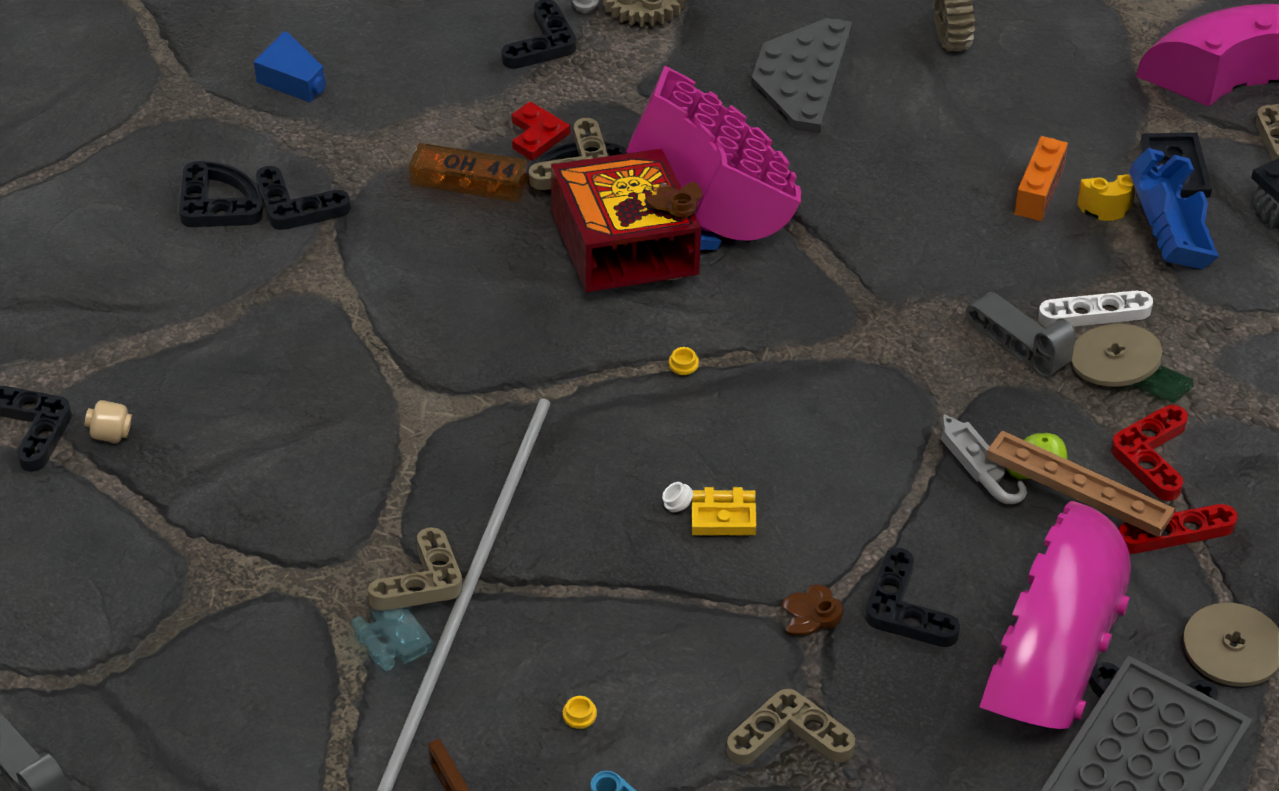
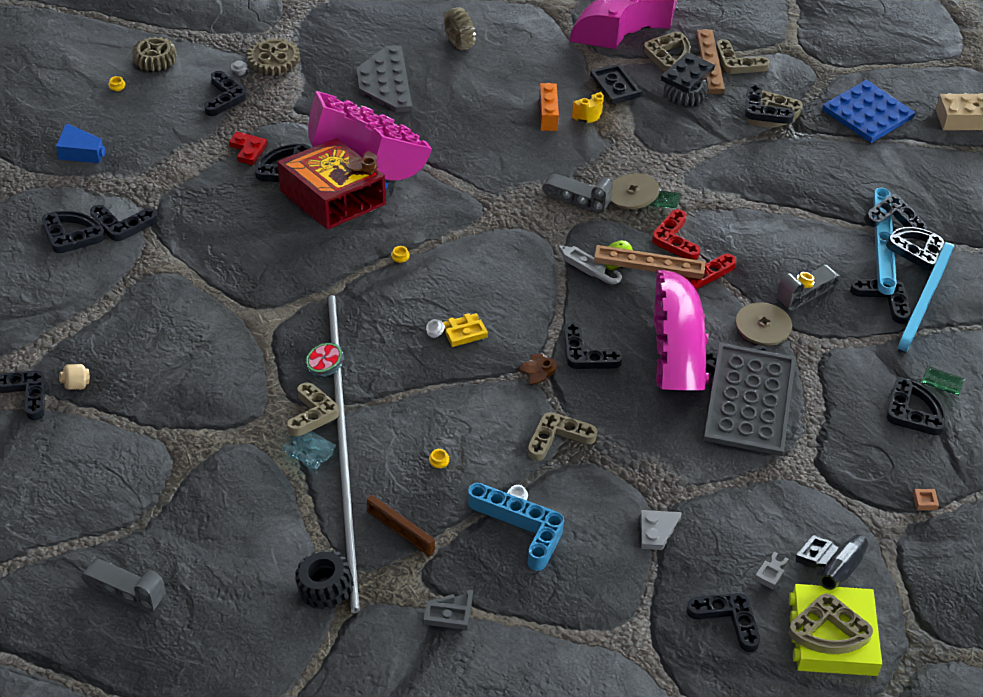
camera: 25 degrees left, 0 degrees up
clear orange brick [409,143,528,202] -> none
dark tan beam [529,118,608,190] -> none
white beam [1038,290,1153,327] -> none
blue piece [1129,148,1219,270] -> none
none -> tile [306,342,344,376]

